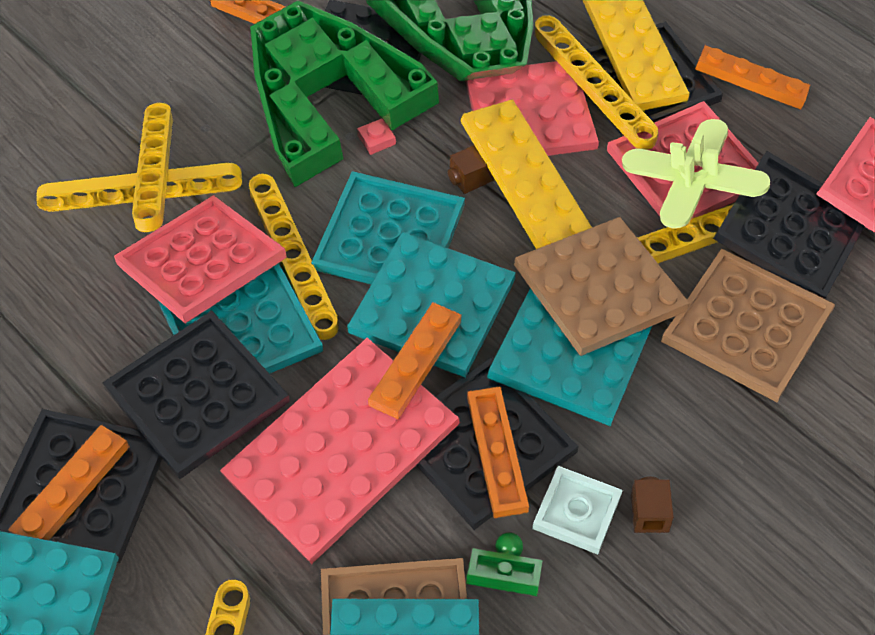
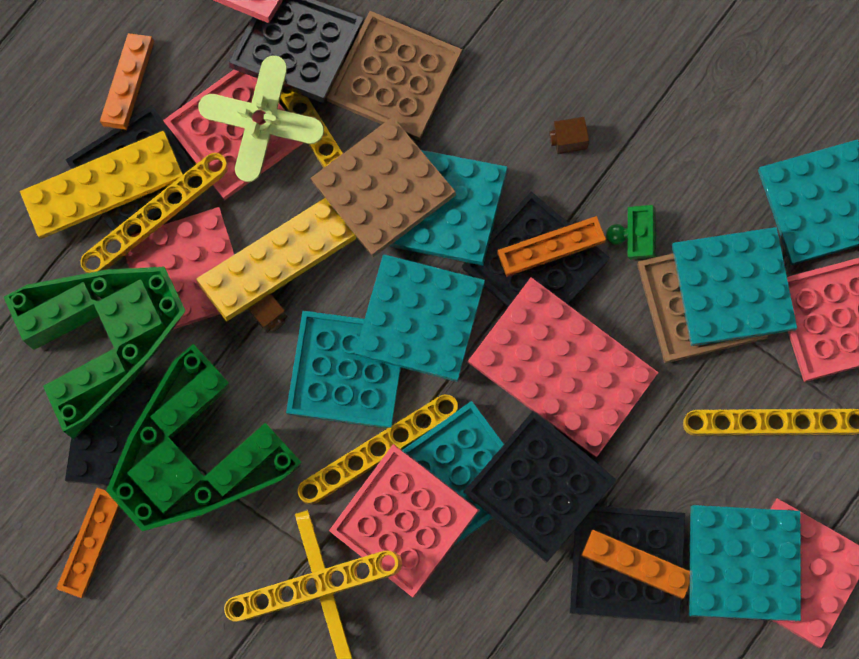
camera: 95 degrees left, 20 degrees up
coral plate [357,118,396,155] -> none
orange plate [368,302,462,419] -> none
light aqua plate [533,466,623,555] -> none

